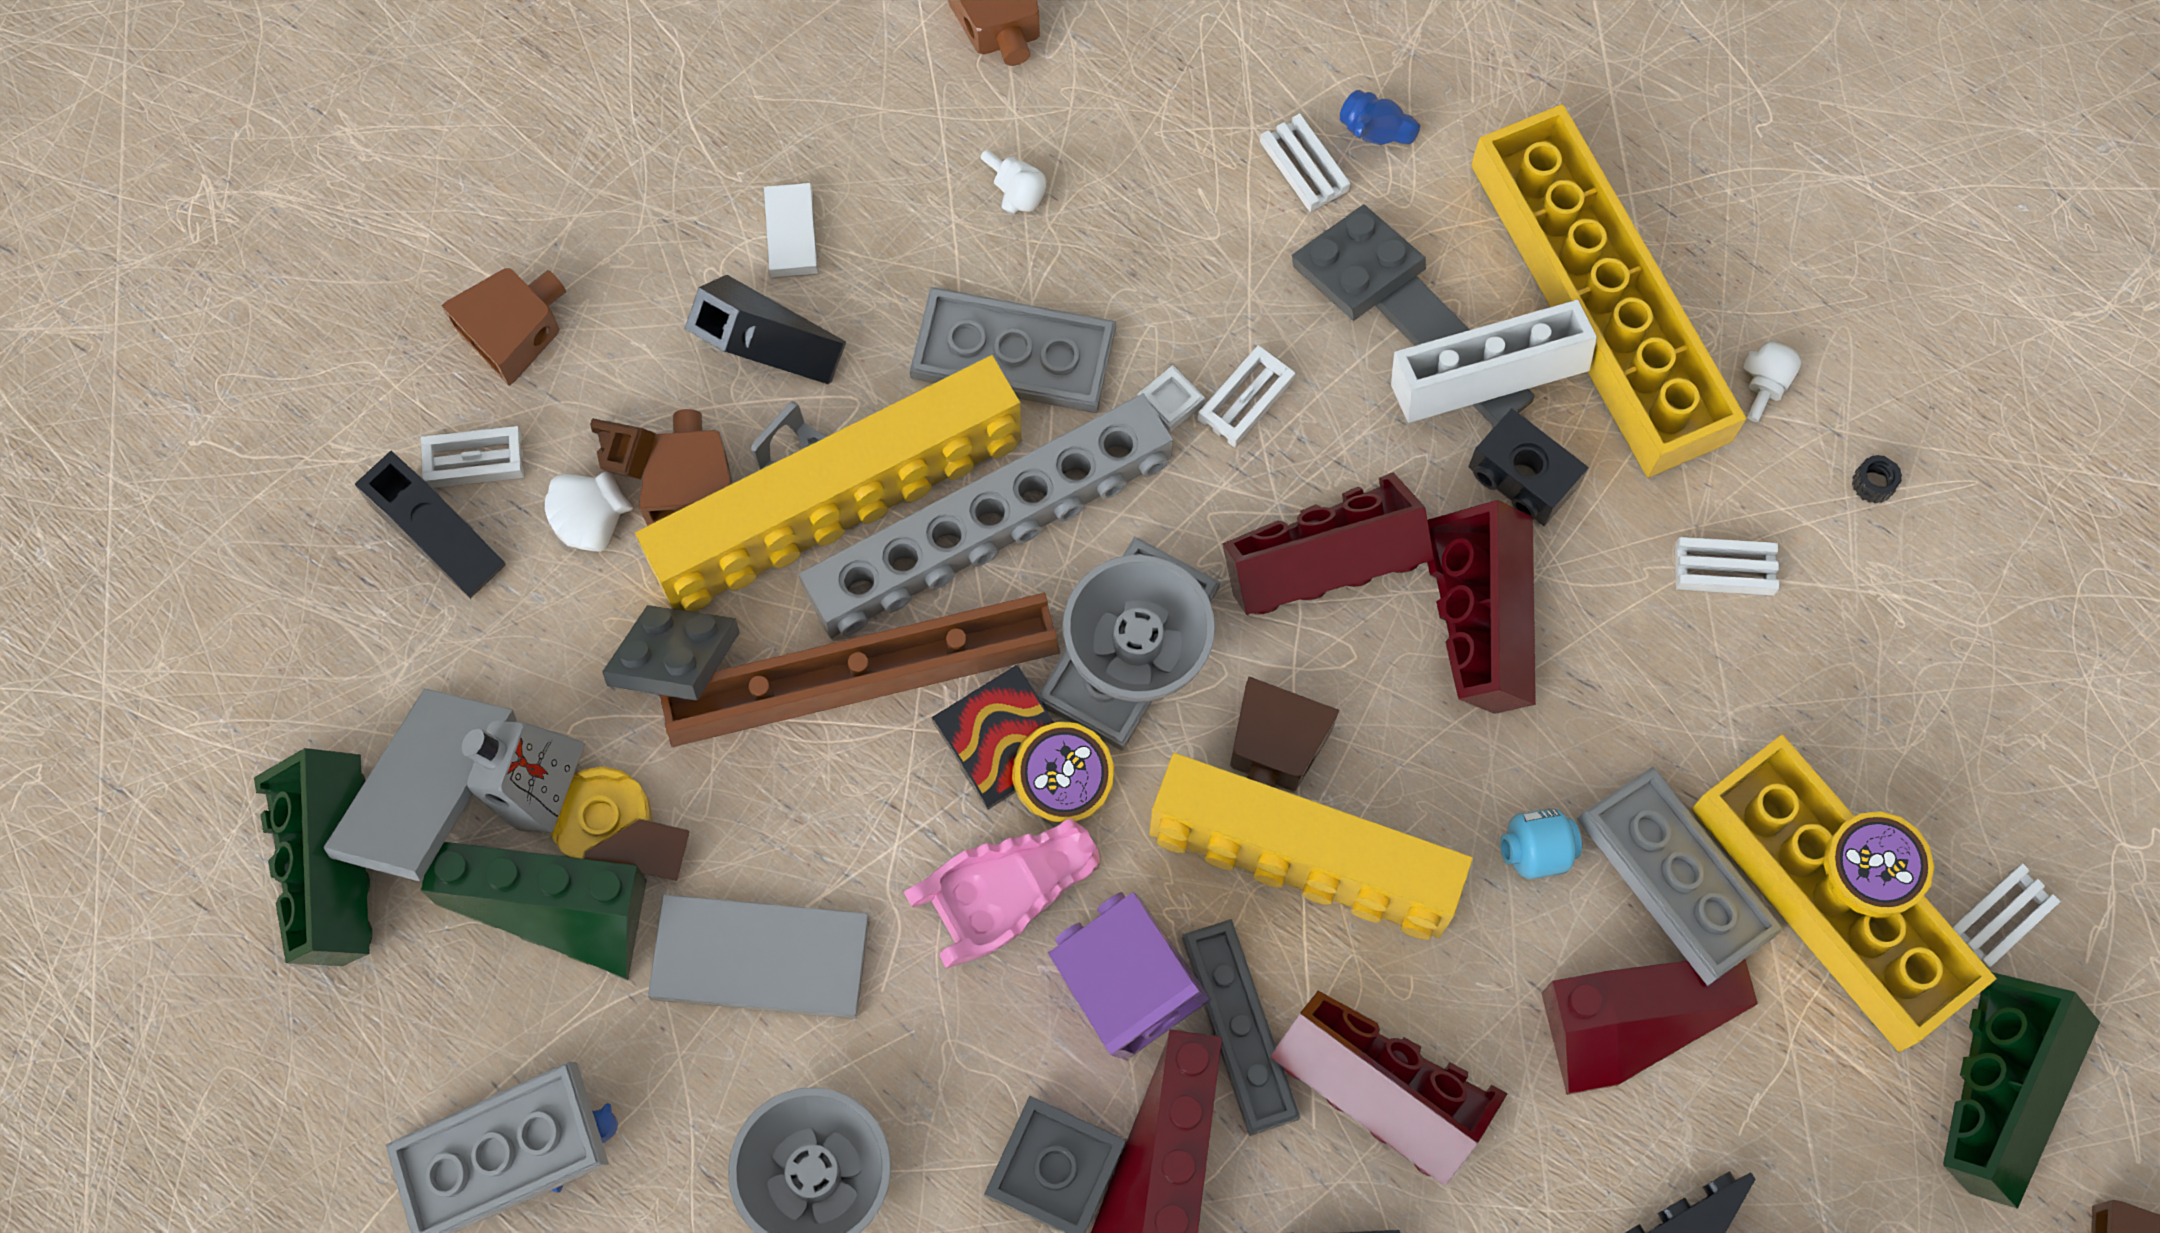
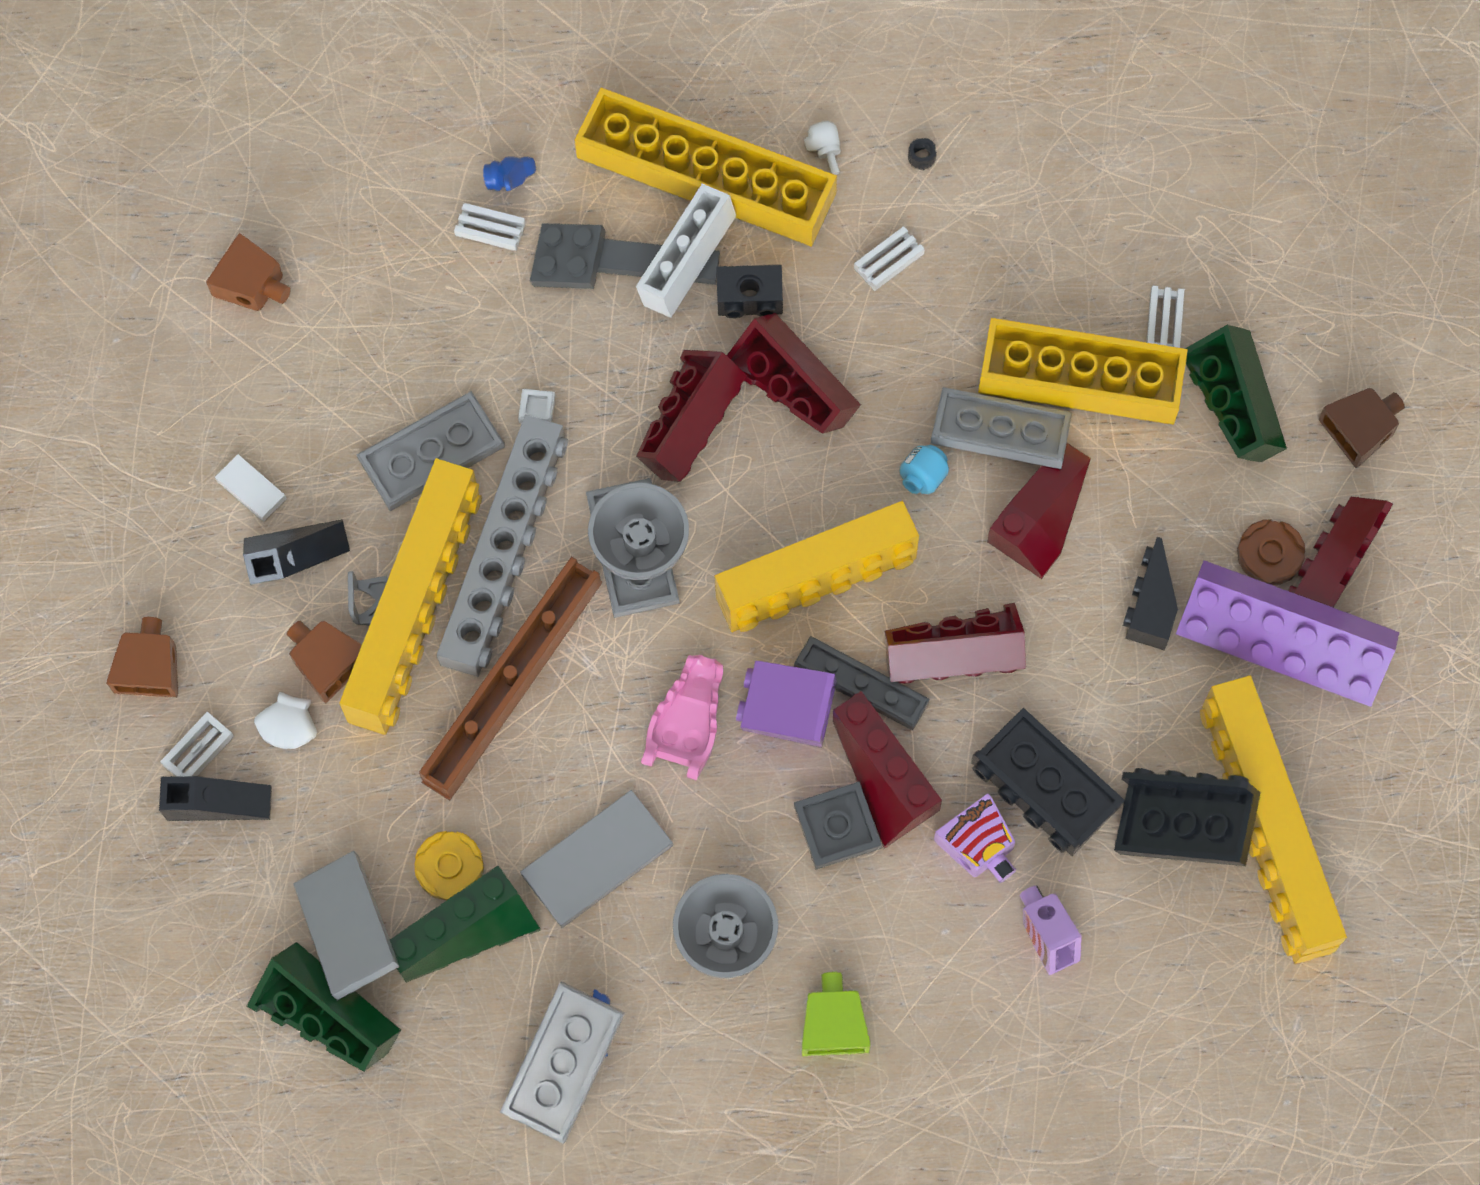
camera: 40 degrees left, 0 degrees up
light grey torso [461,721,585,833] -> none
reddish brown tile [582,818,690,881] -> none
reddish brown tile [590,418,656,480] -> none
dark grey plate [602,605,740,700] -> none
slope [932,665,1054,810] -> none
white piece [981,150,1047,215] -> none
tile [1012,722,1114,823] -> none
white tile [1198,345,1296,448] -> none
reddish brown torso [1230,676,1339,791] -> none
tile [1823,811,1935,918] -> none

